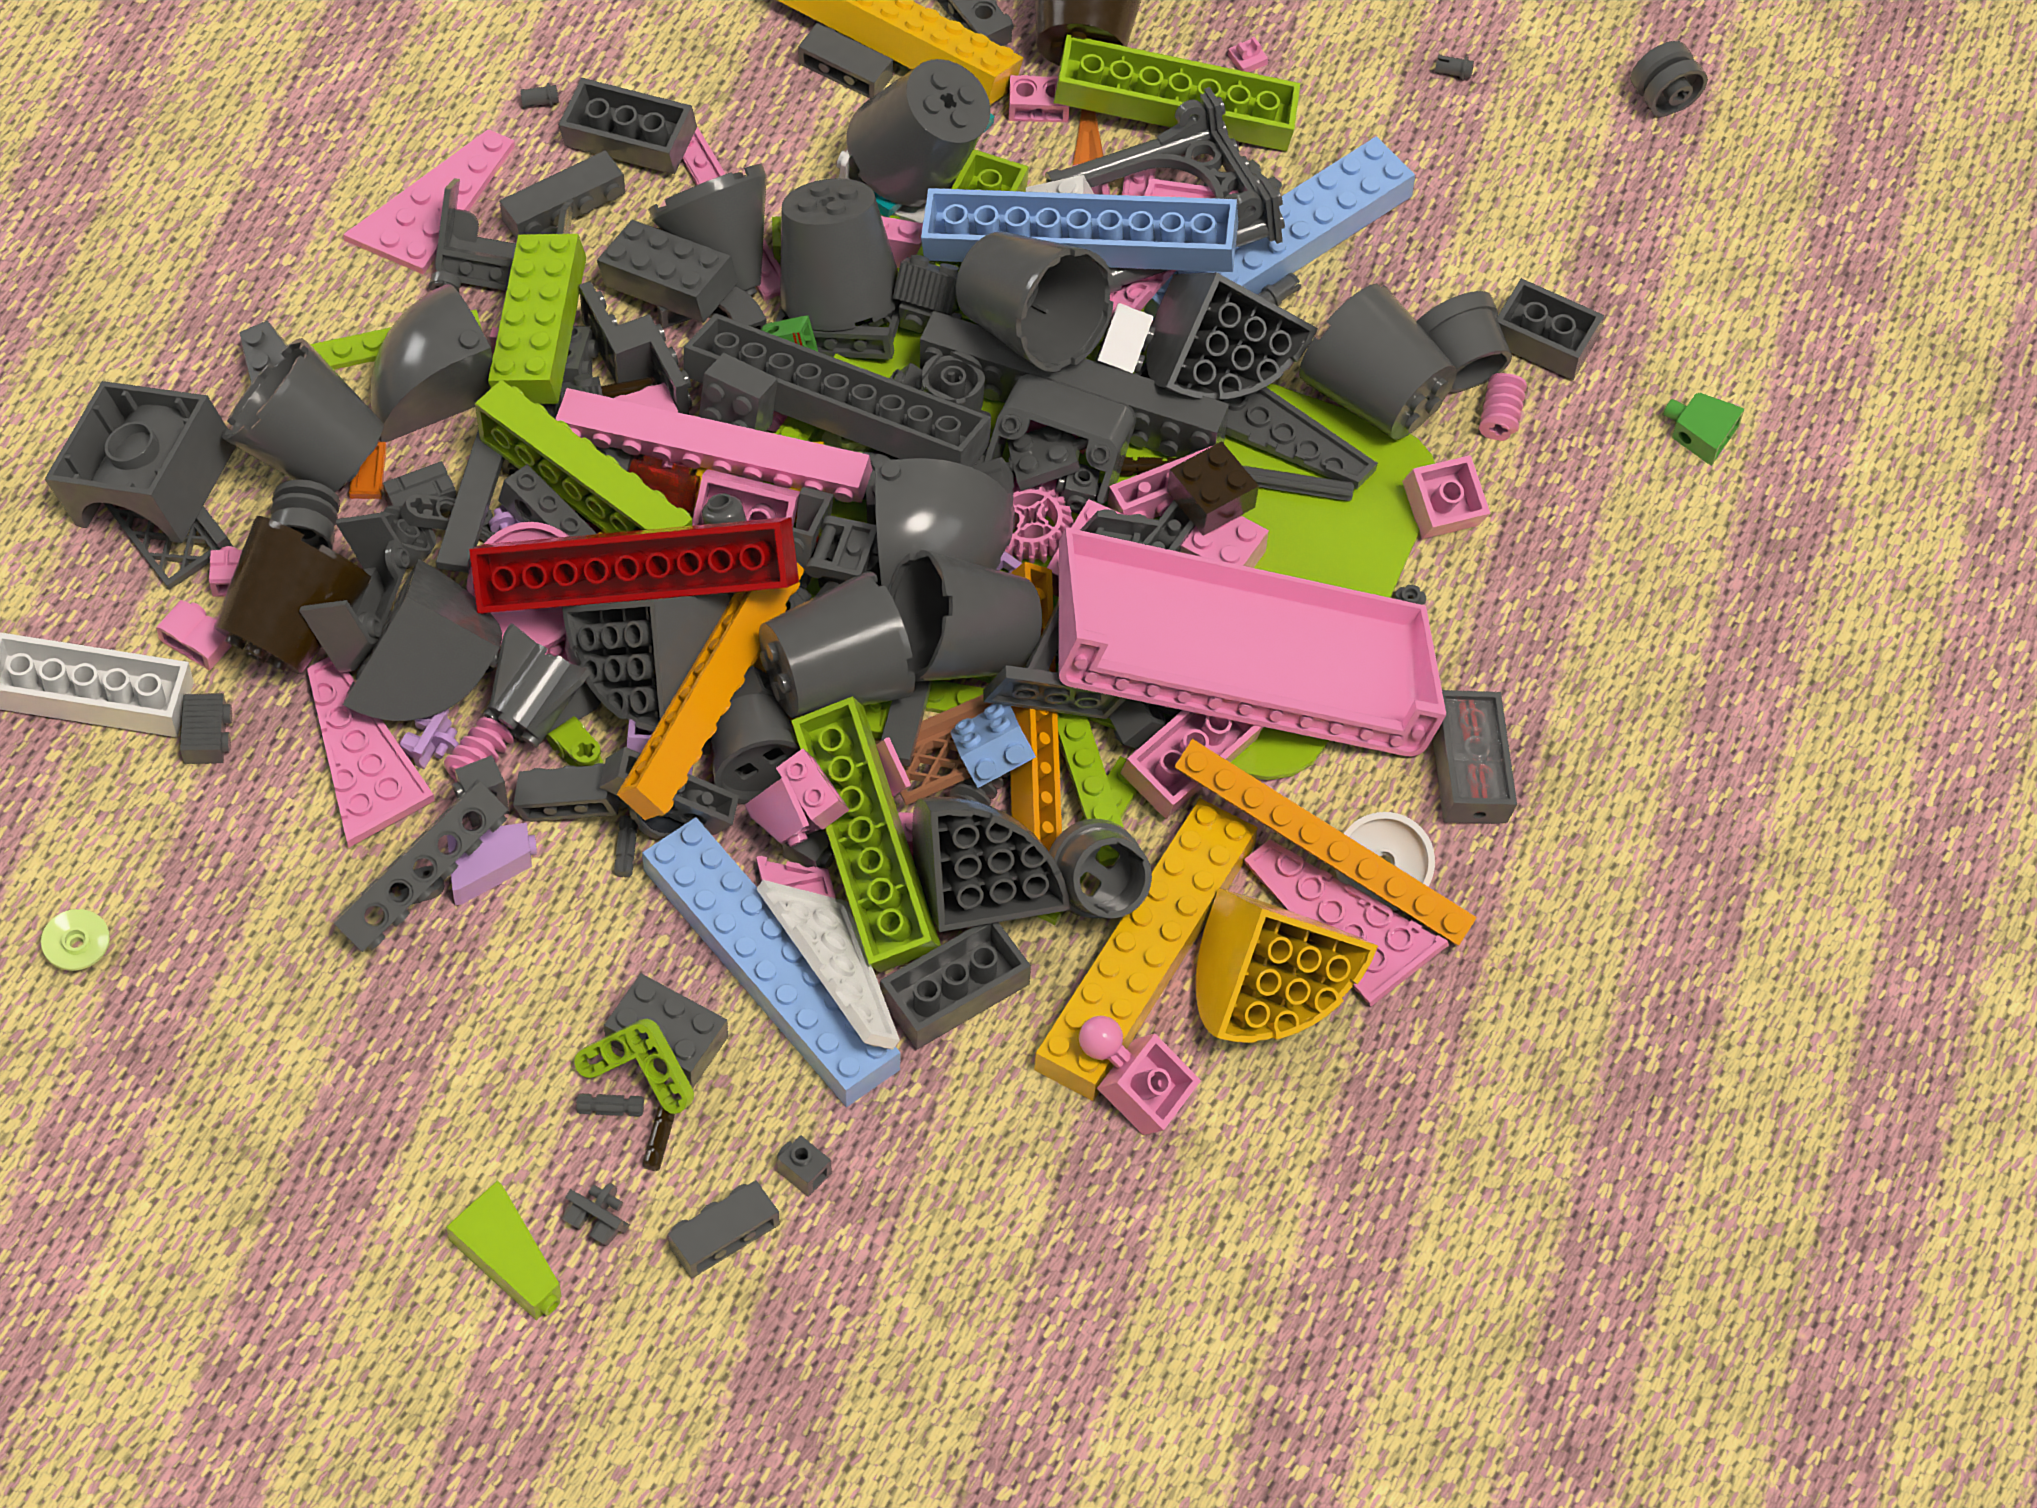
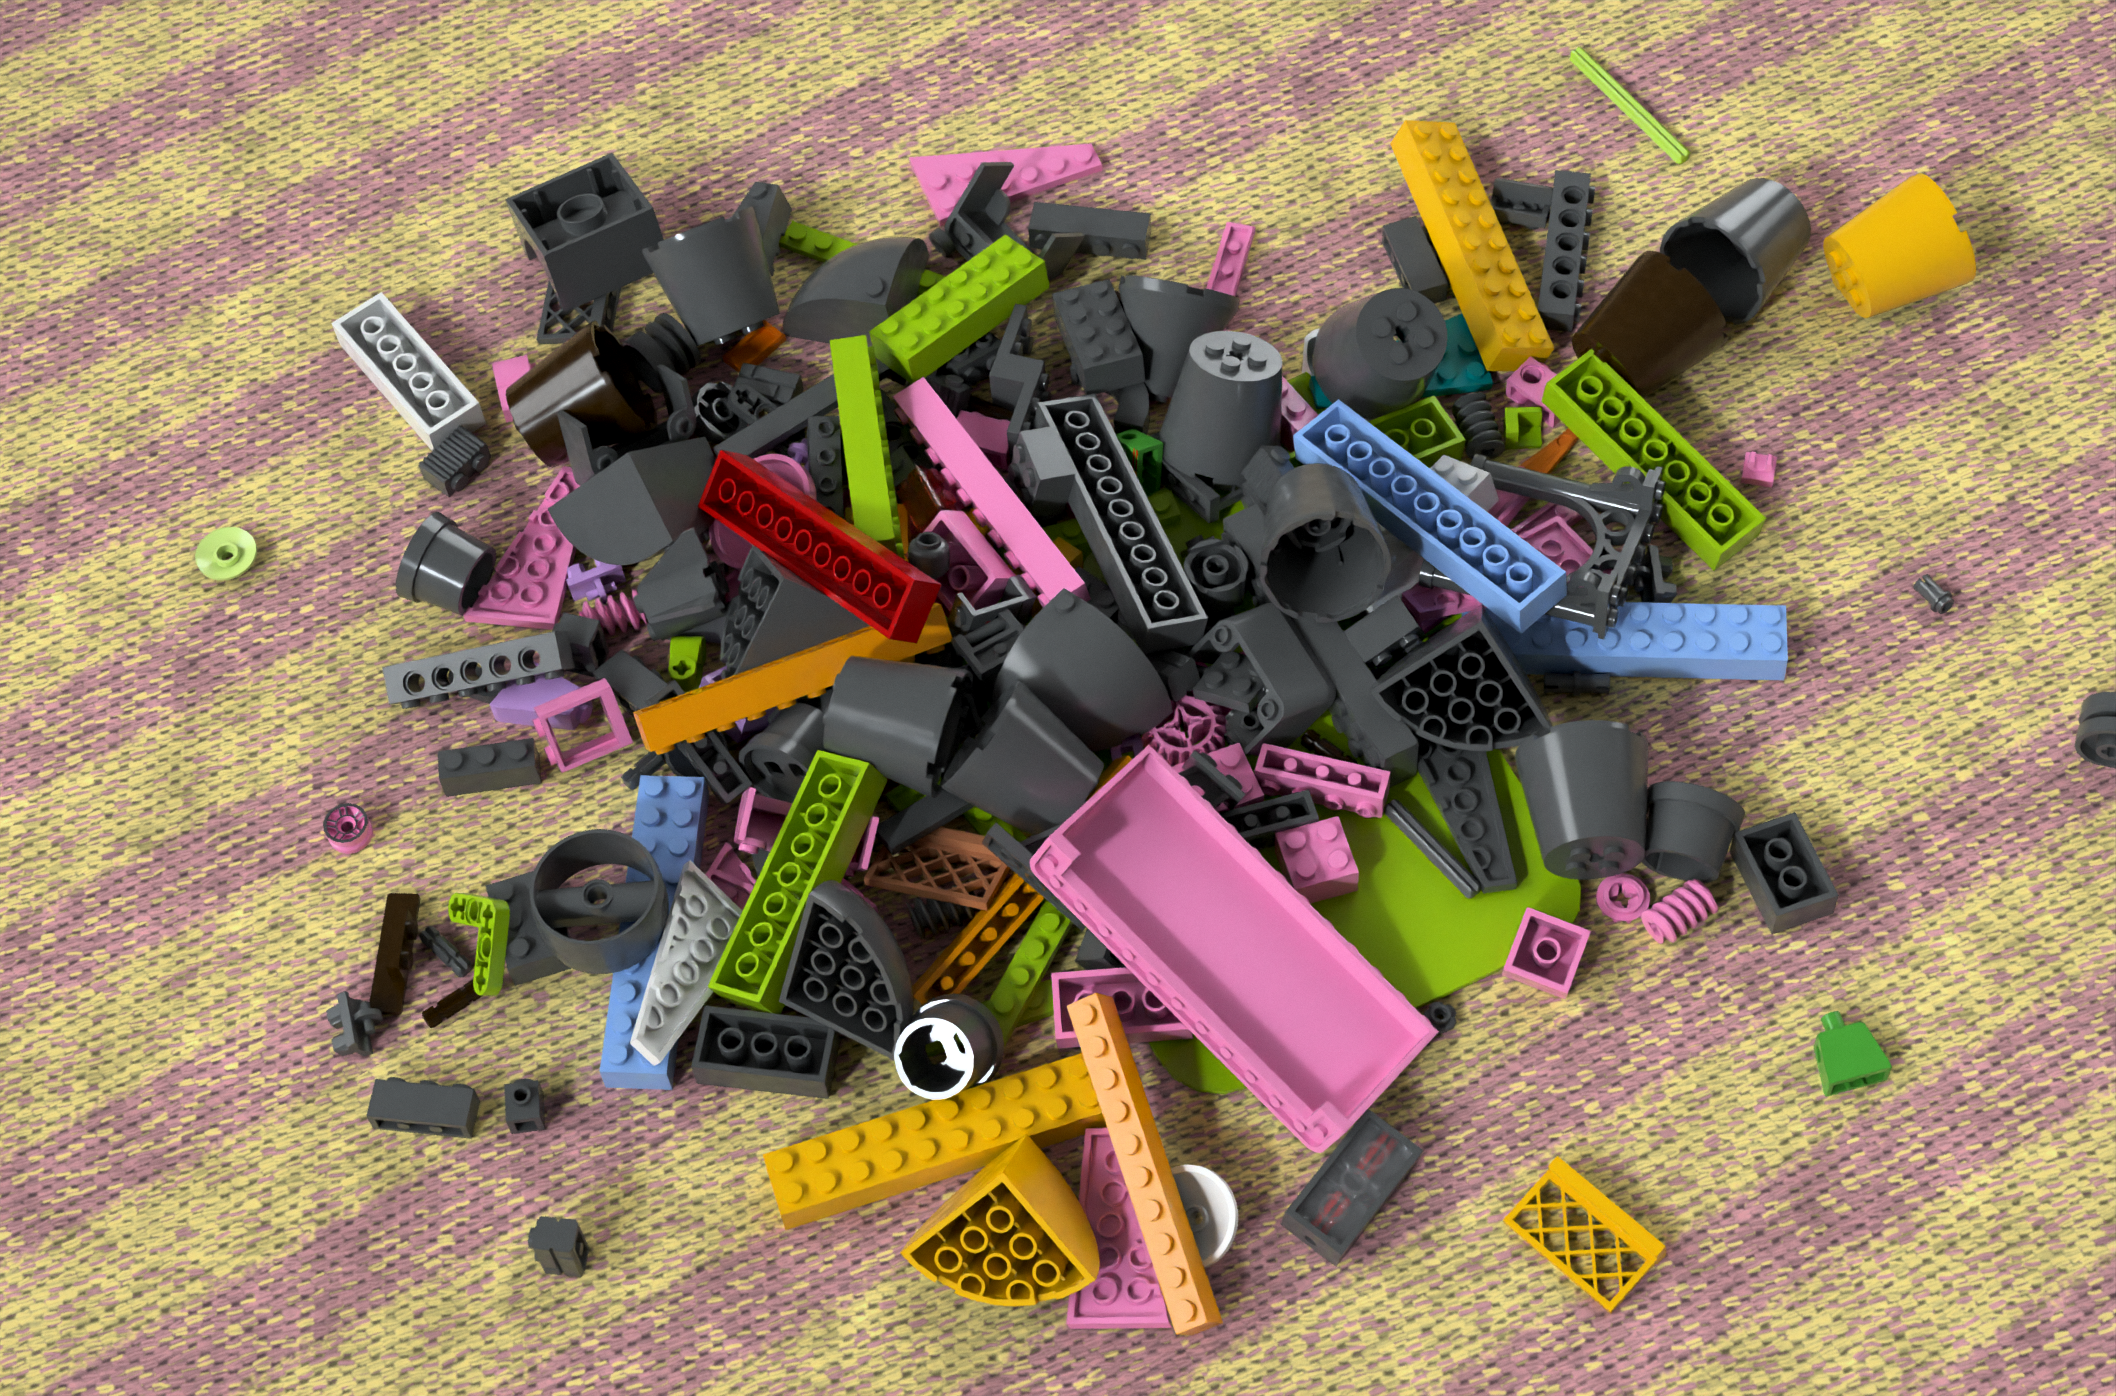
camera: 50 degrees right, 0 degrees up
lime slope [446,1180,562,1321] -> none
dark grey pin [520,83,559,108] -> none
dark grey brick [558,77,697,174] -> none
bright pink brick [776,749,849,830] -> none
light blue bracket [950,704,1036,788] -> none
bright pink brick [1079,1016,1201,1135] -> none
dark brown brick [1167,441,1259,536] -> none
none -> bright pink wheel [323,803,373,854]
none -> dark brown bracket [370,893,421,1015]
none -> dark grey piece [396,512,496,616]
none -> dark grey brick [438,738,542,797]
none -> dark grey brick [528,1216,590,1277]
none -> dark grey cylinder [529,829,669,974]
none -> bright pink window [532,678,633,773]
none -> dark grey piece [1452,392,1505,460]
none -> lime panel [1503,407,1542,449]
none -> yellow fence [1503,1156,1666,1314]
none -> bright pink gear [1596,873,1650,924]

